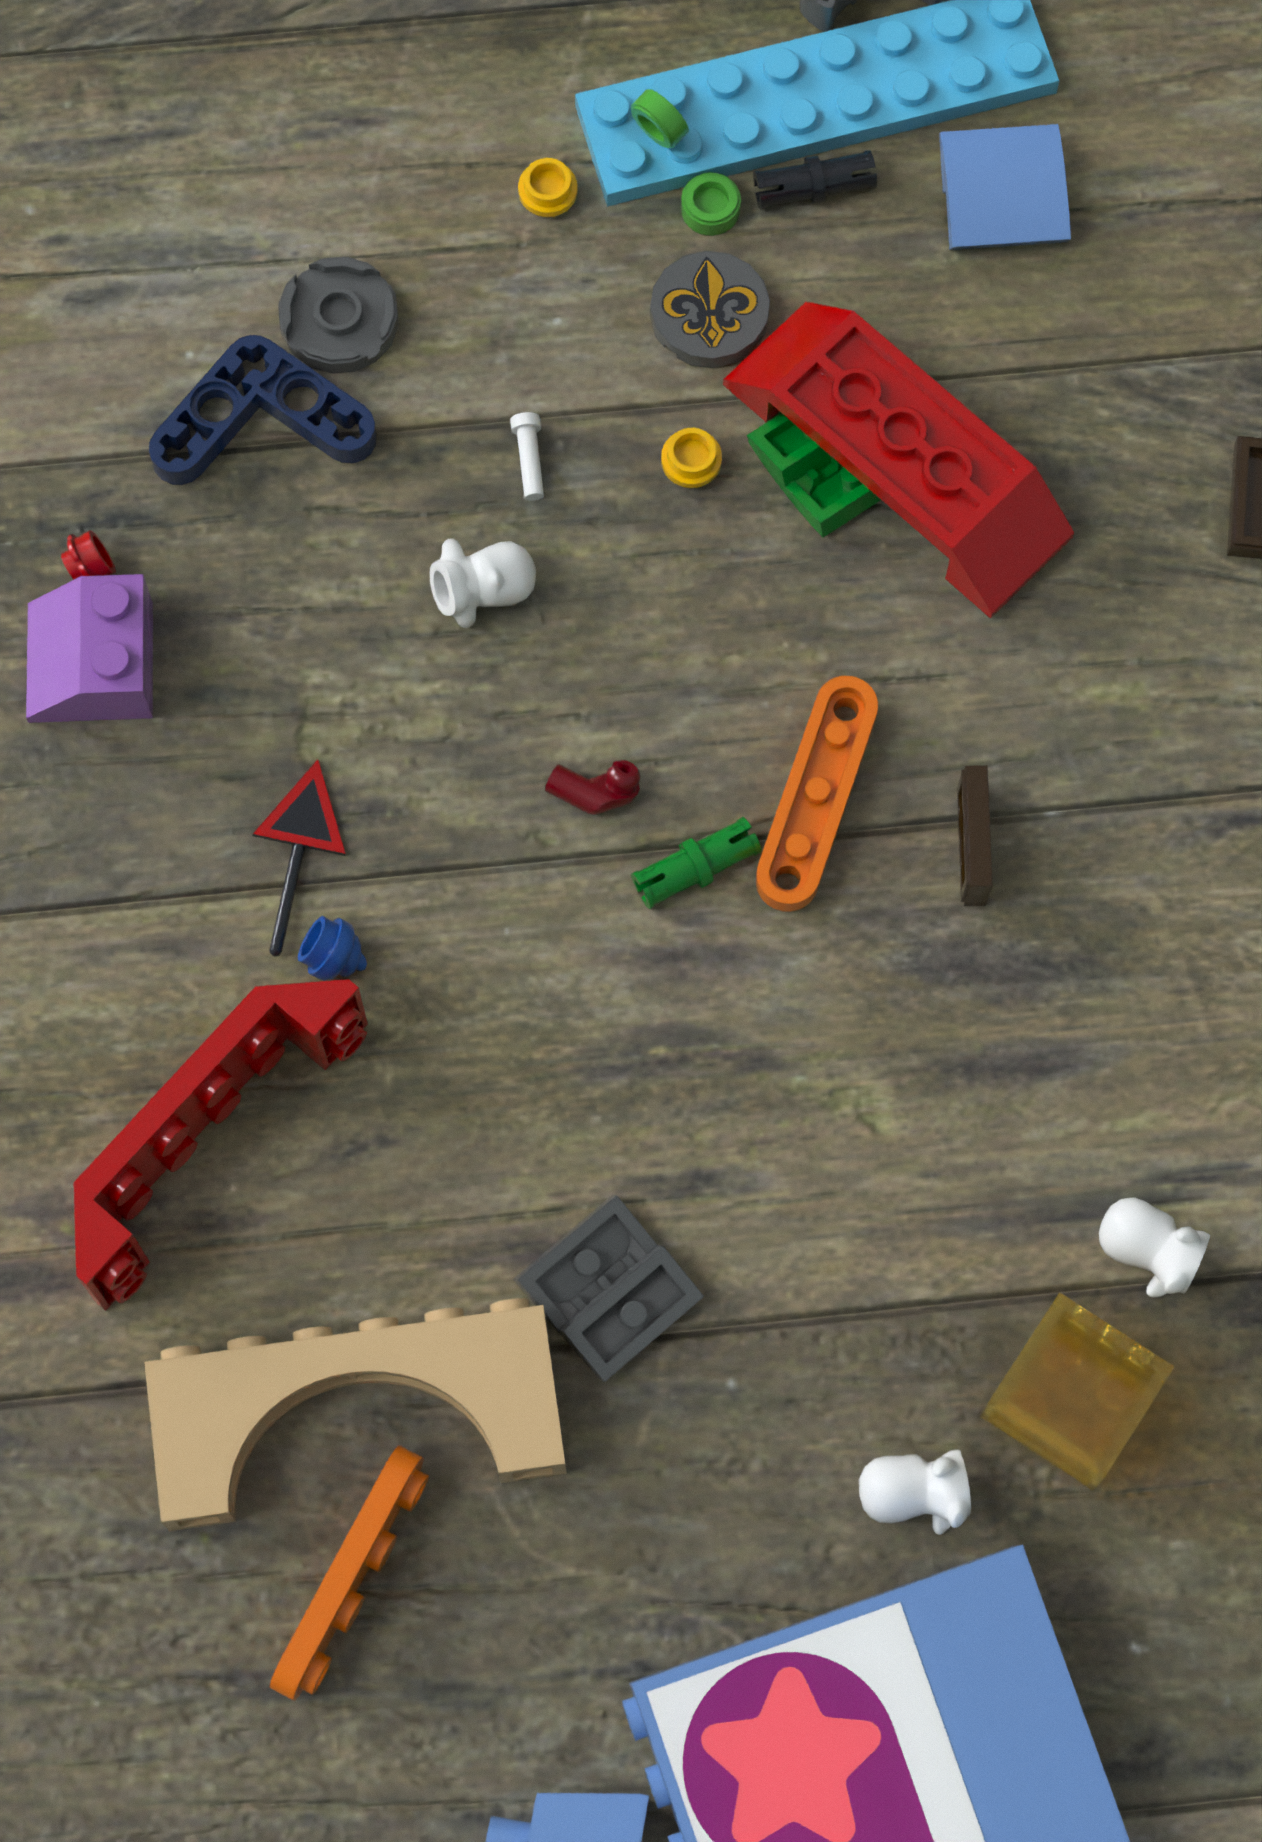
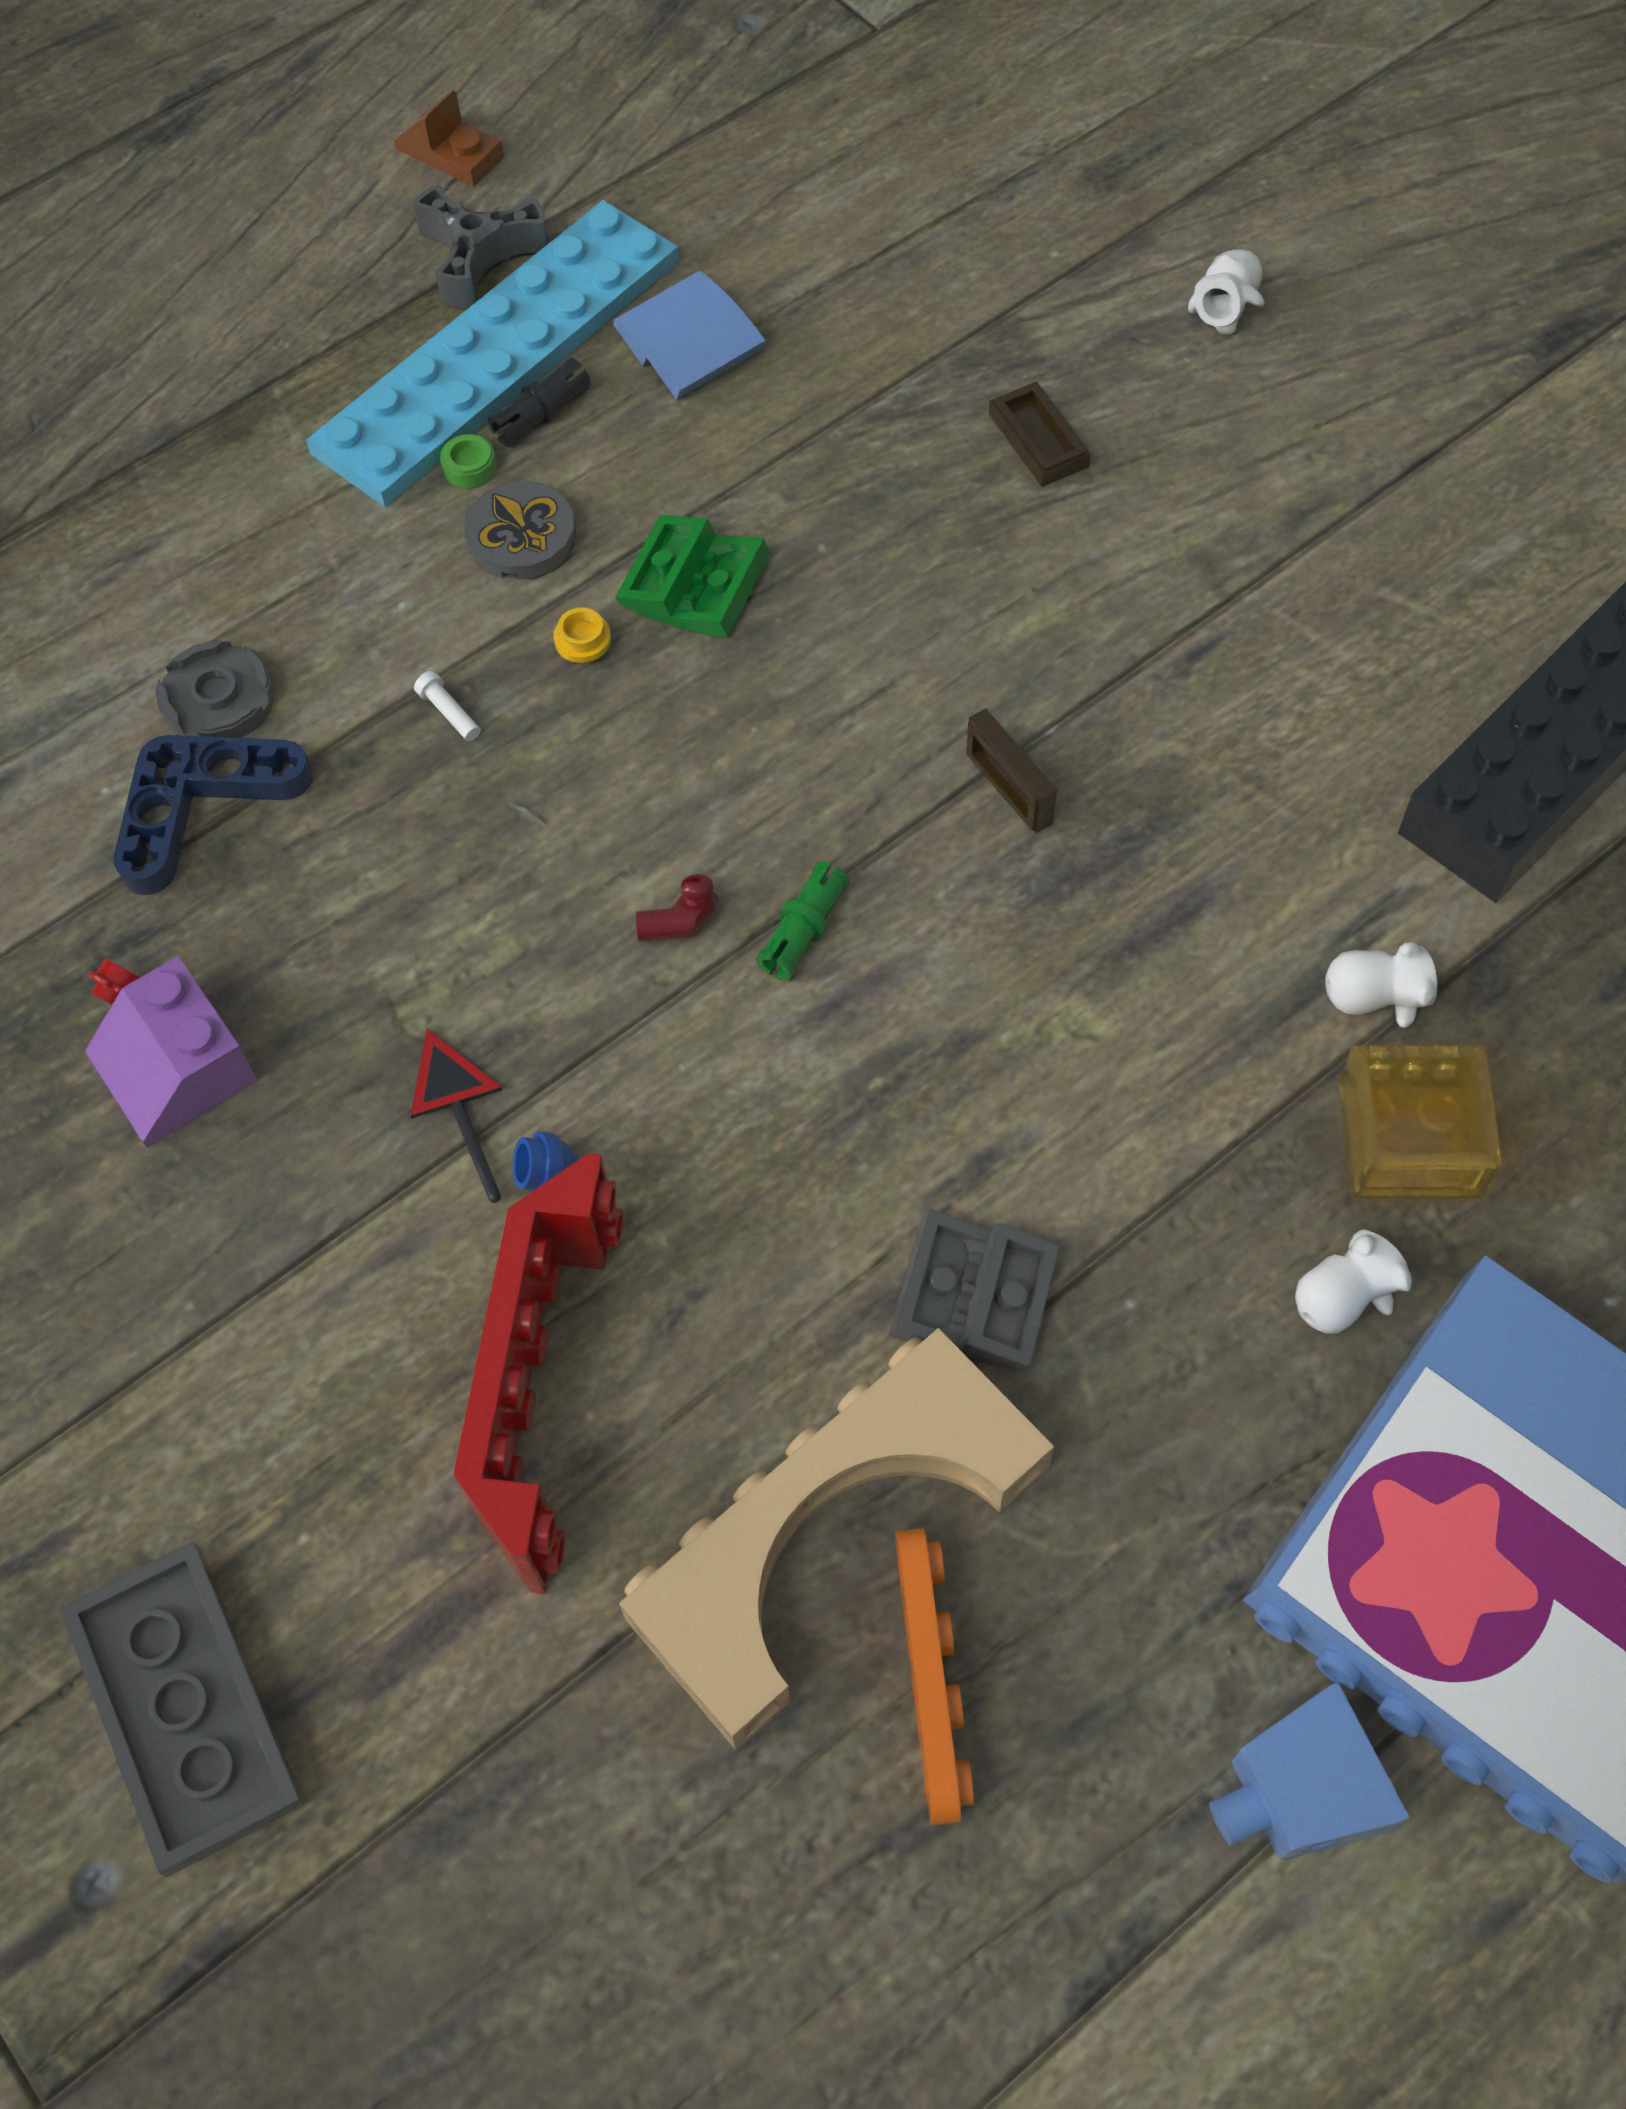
camera: 30 degrees left, 10 degrees down
white animal [430,538,536,628] -> none
yellow plate [518,158,578,217] -> none
bright green tile [631,89,689,148] -> none
red slope [723,301,1074,619] -> none
orange plate [756,676,878,912] -> none

